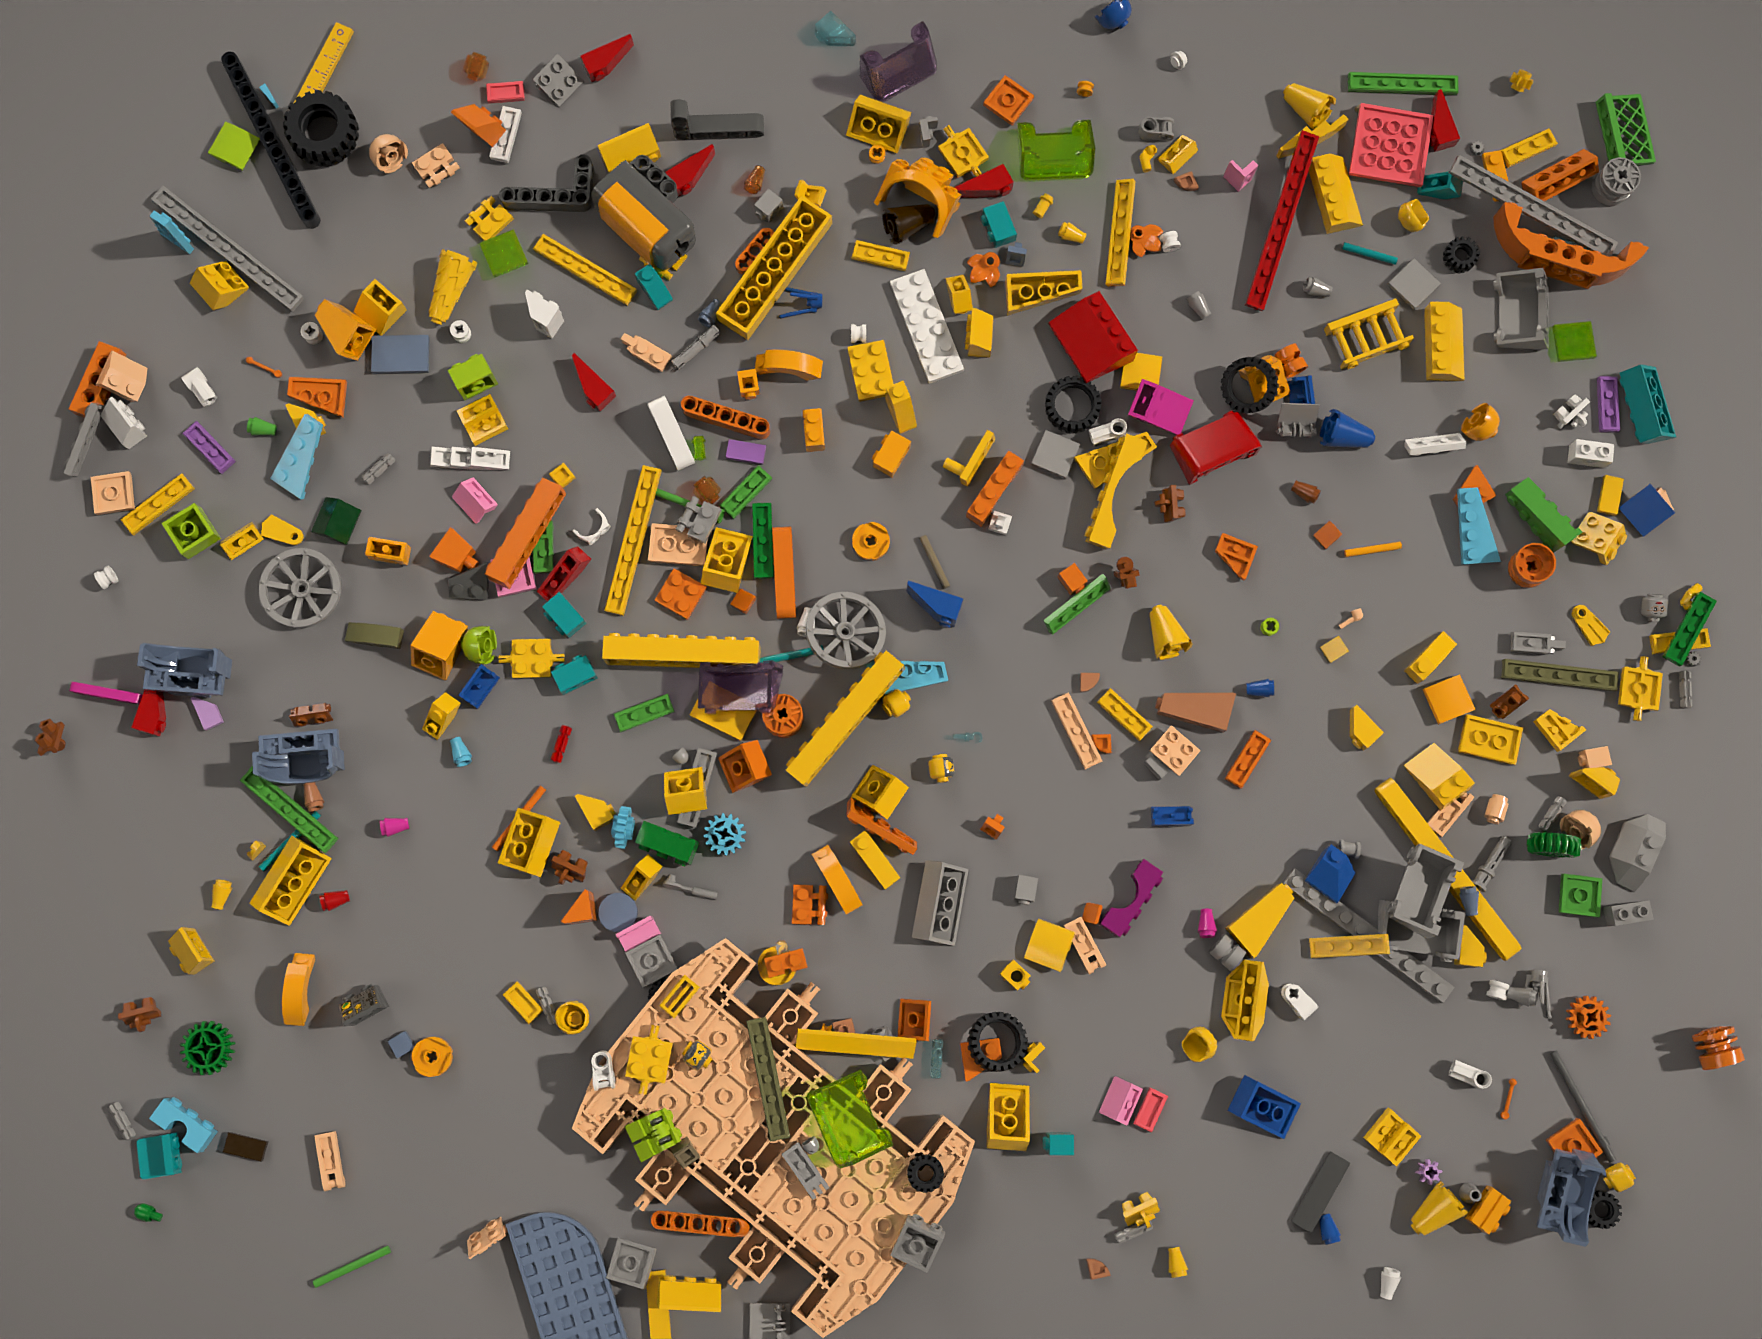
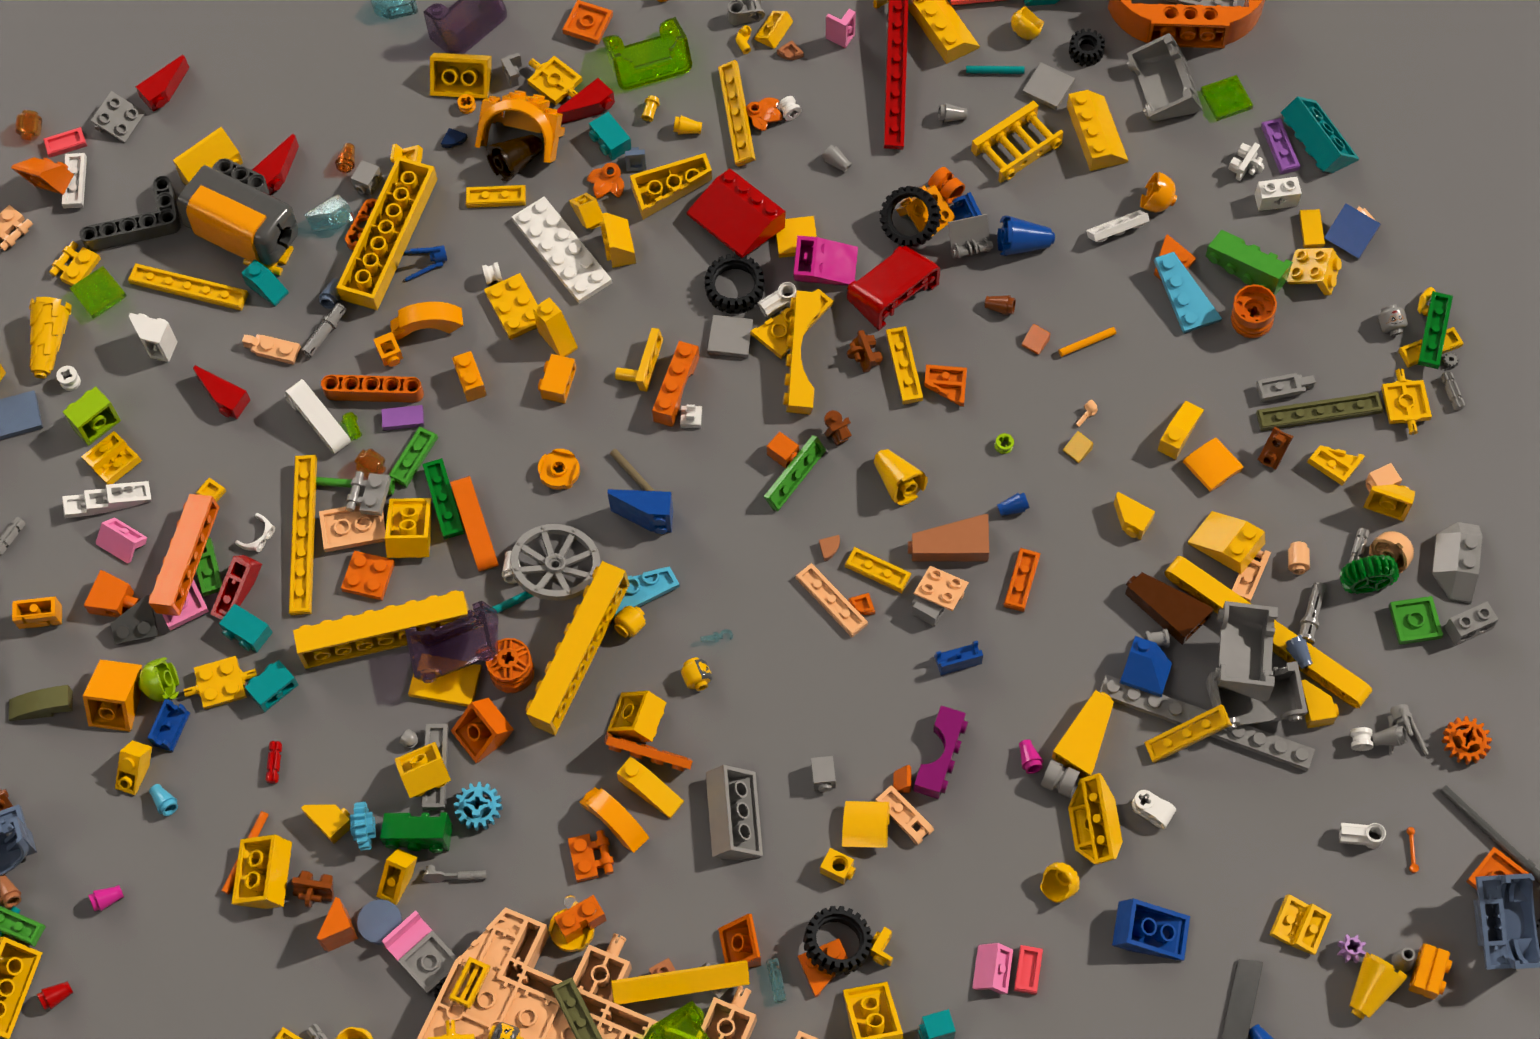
camera: 10 degrees left, 15 degrees down
bright green tile [614,694,675,732] -> none
dark grey beam [670,99,764,140] -> none
orange slope [730,588,756,614] -> none
orange tile [980,814,1005,840] -> none
yellow tile [1458,714,1523,765] -> none
yellow piece [1571,605,1610,646] -> none
none -> clear light blue slope [304,194,355,231]
none -> dark blue tile [441,128,468,148]
none -> yellow plate [886,326,923,405]
none -> reddish brown slope [1125,572,1214,645]

